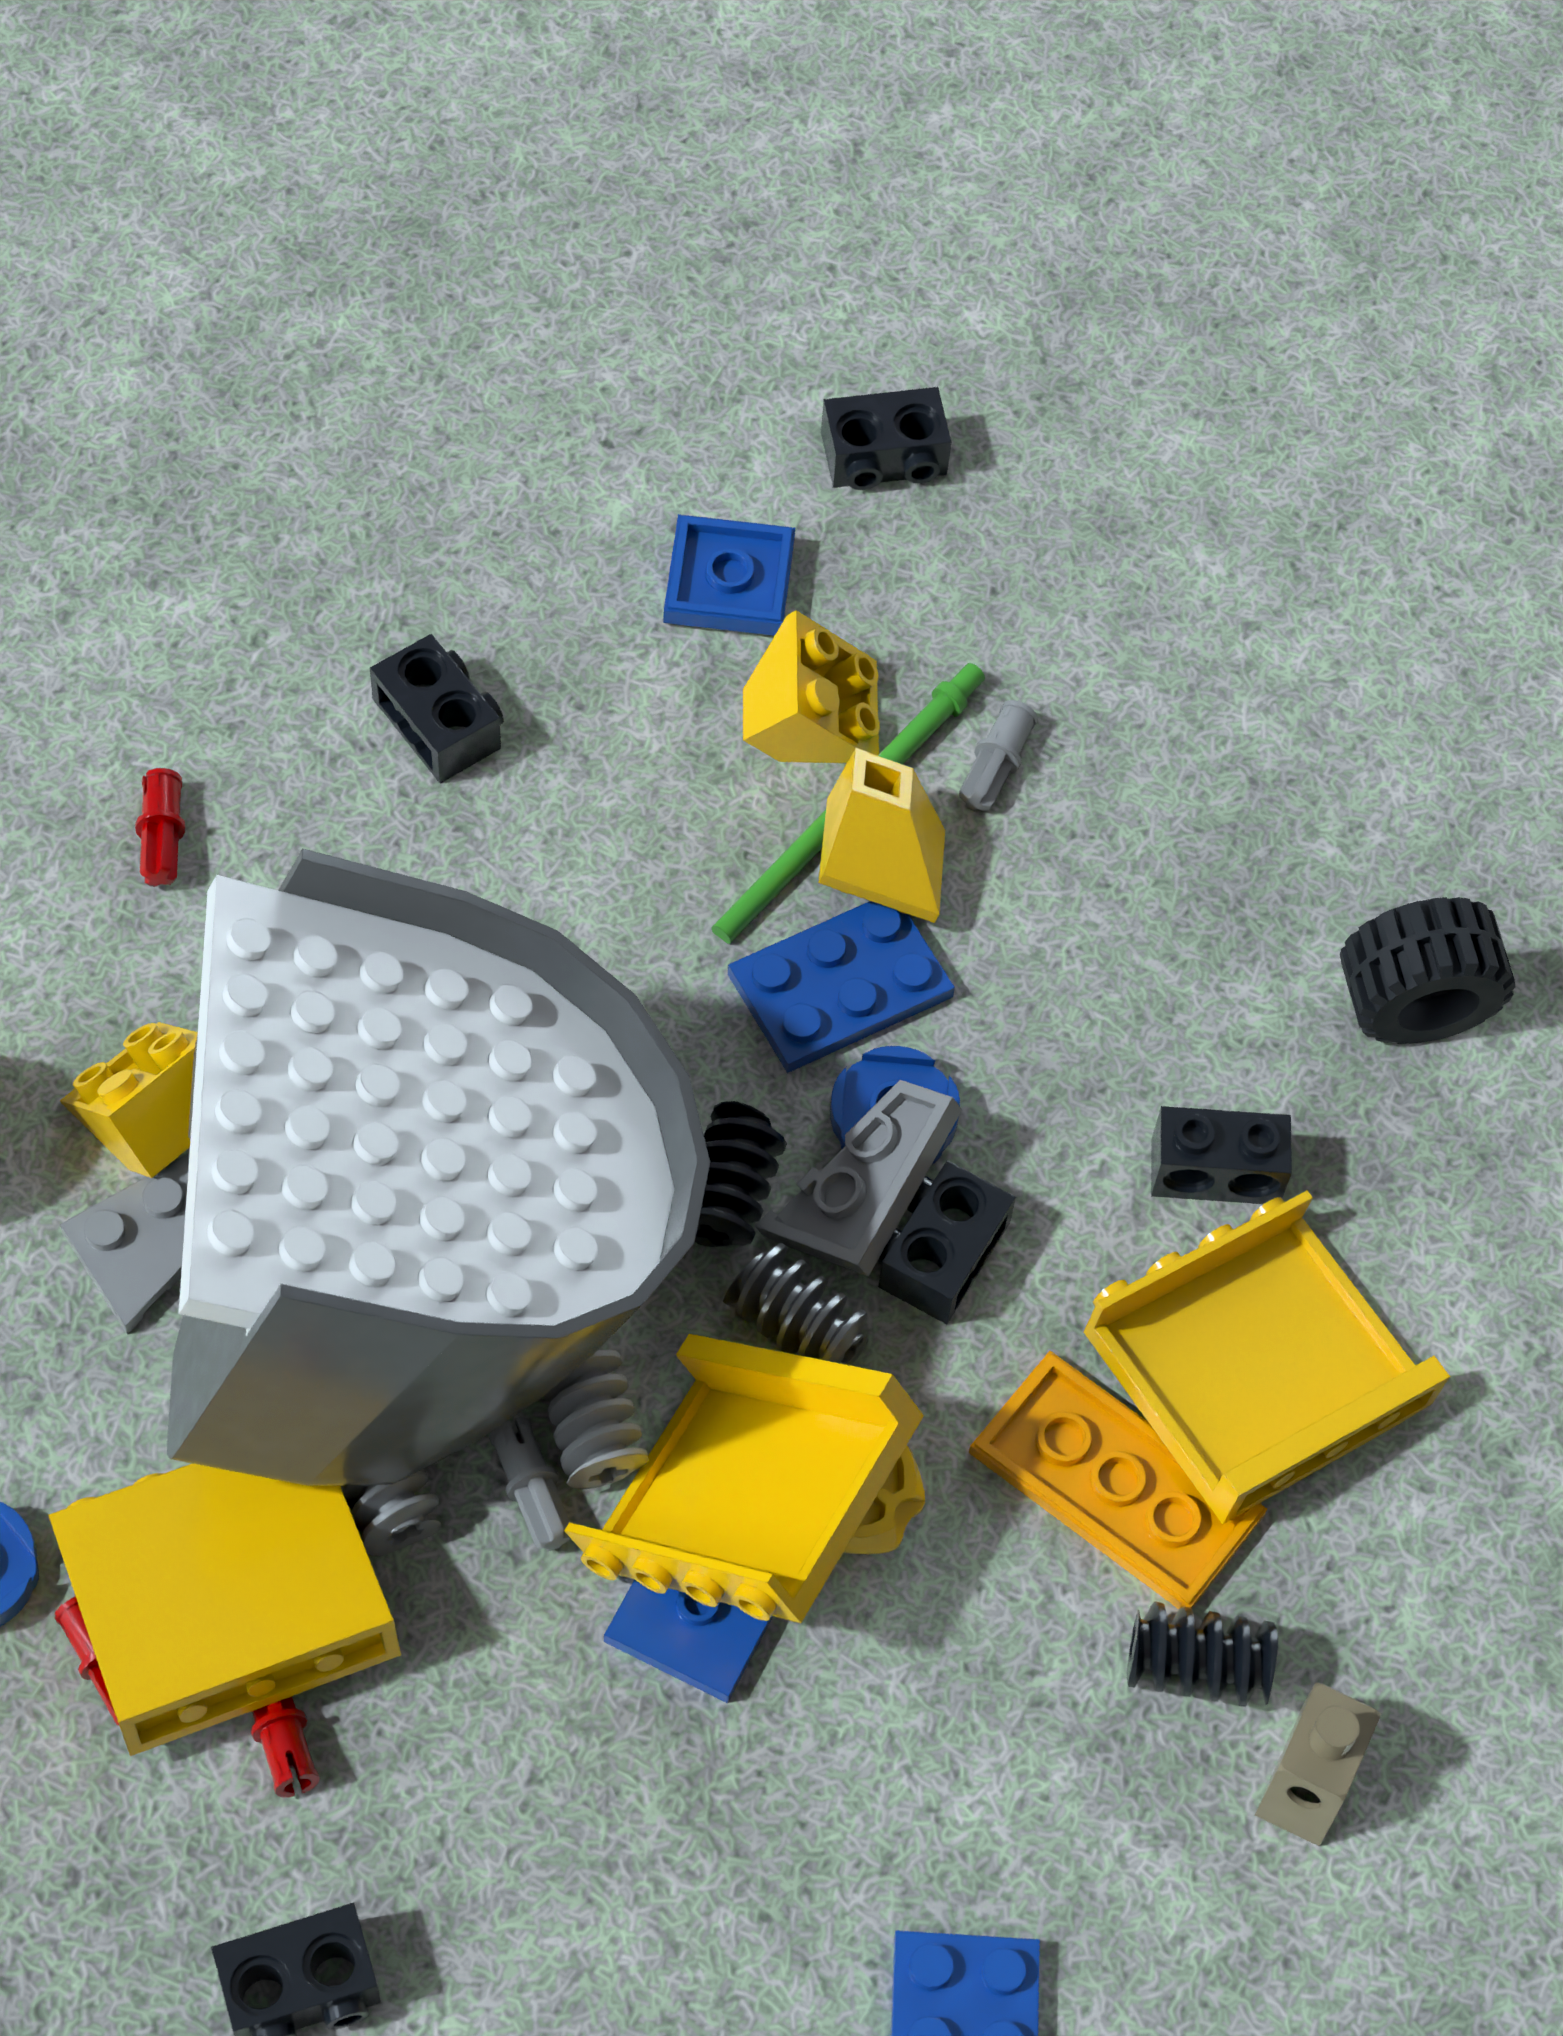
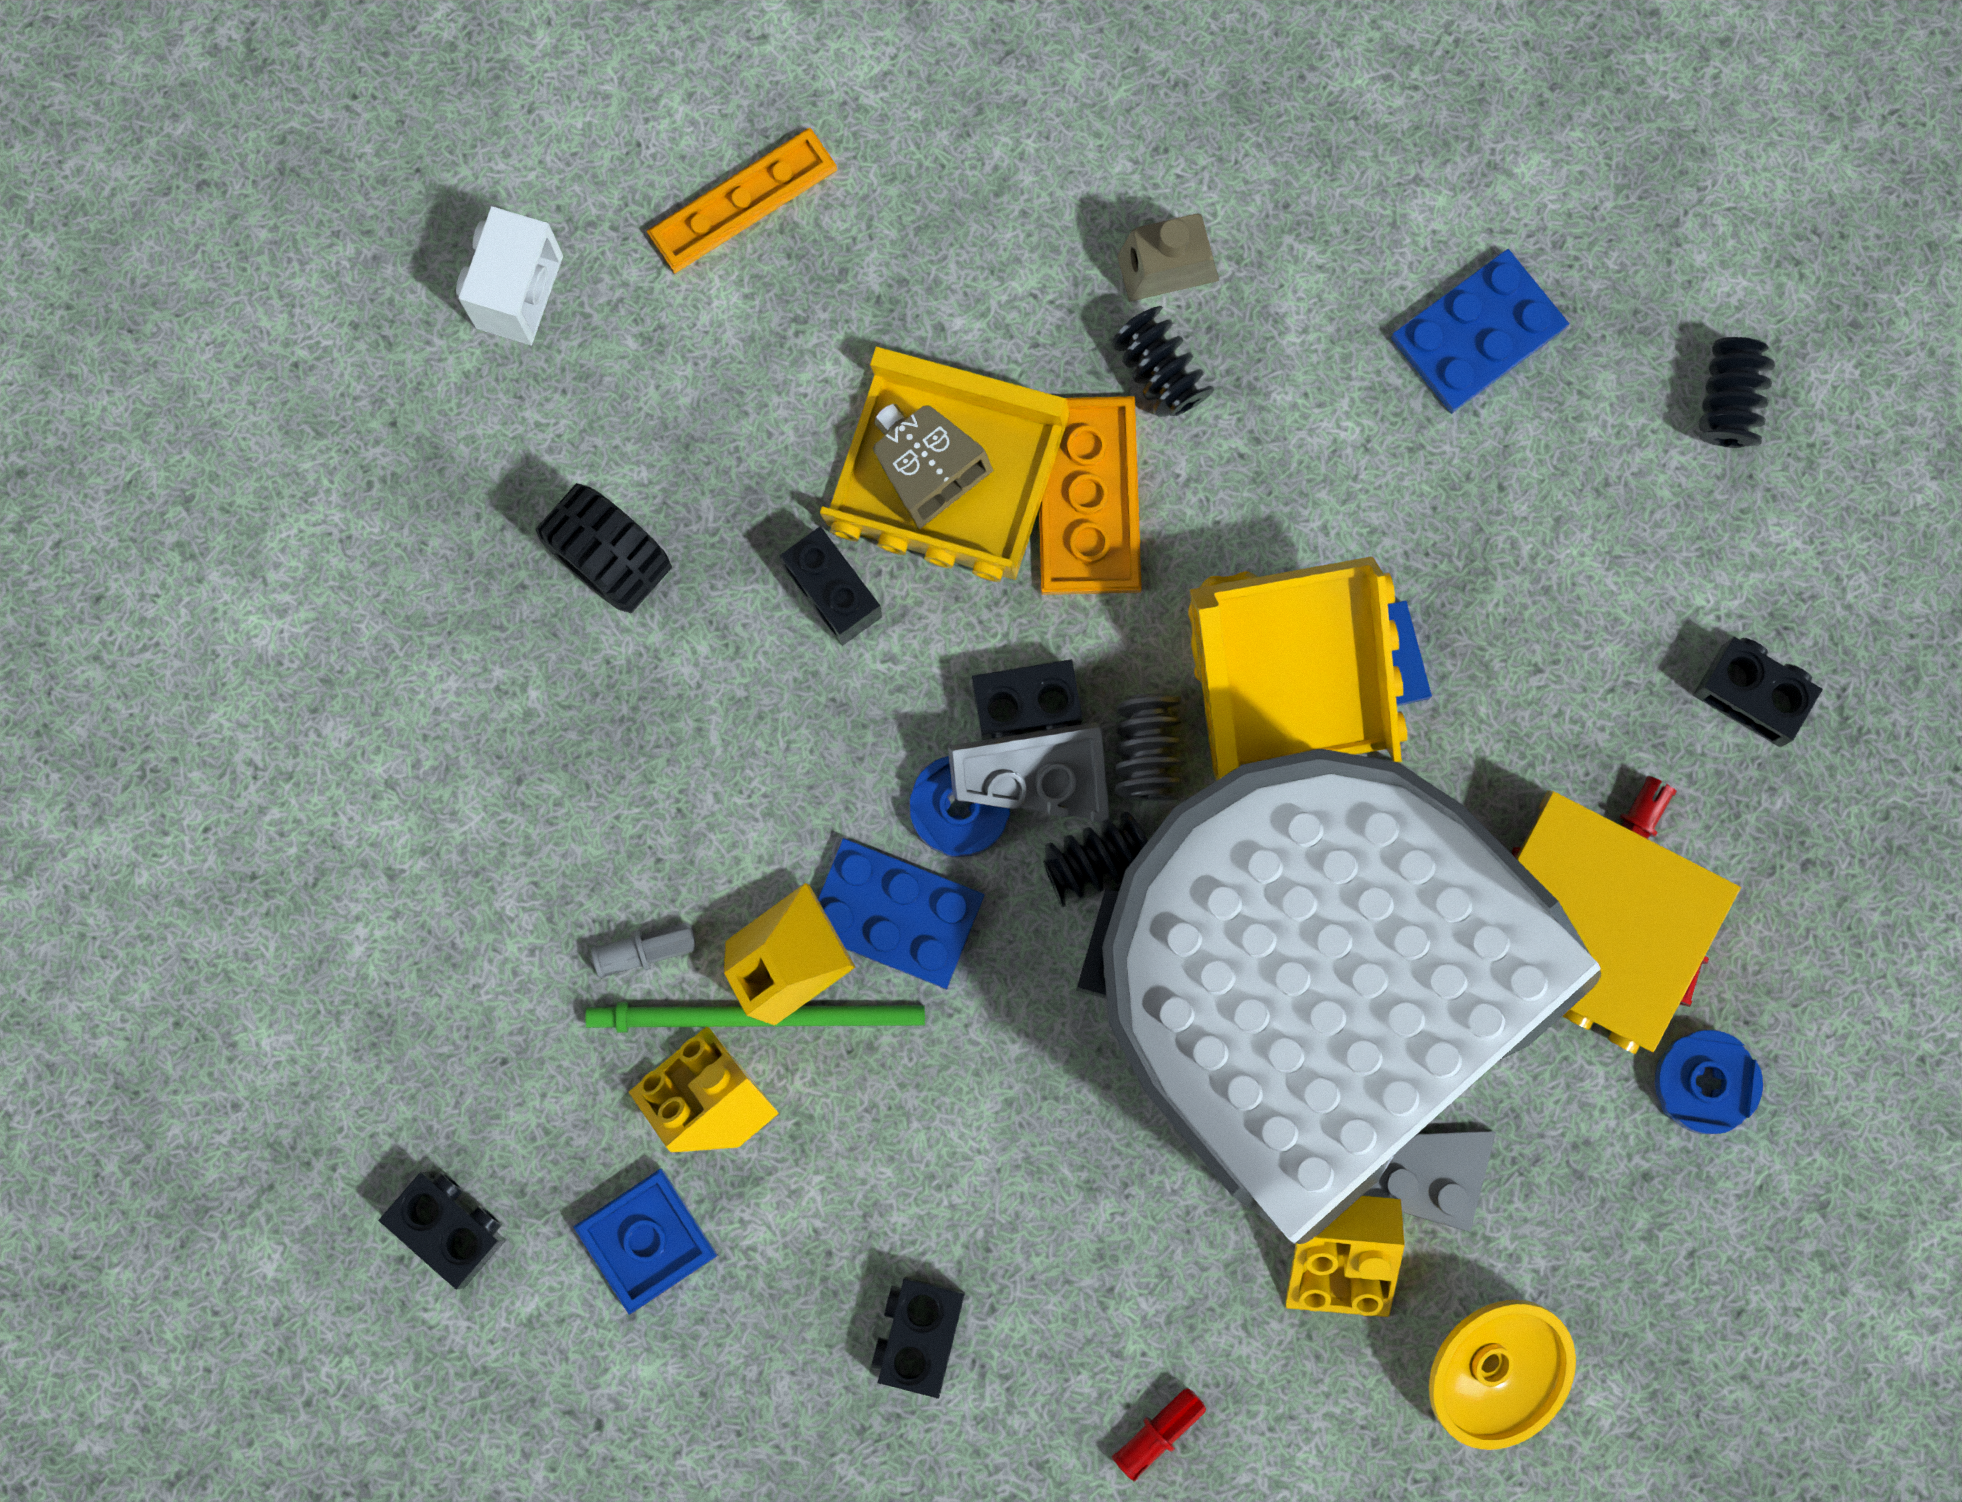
camera: 125 degrees left, 20 degrees up
none -> dark tan torso [873,404,994,529]

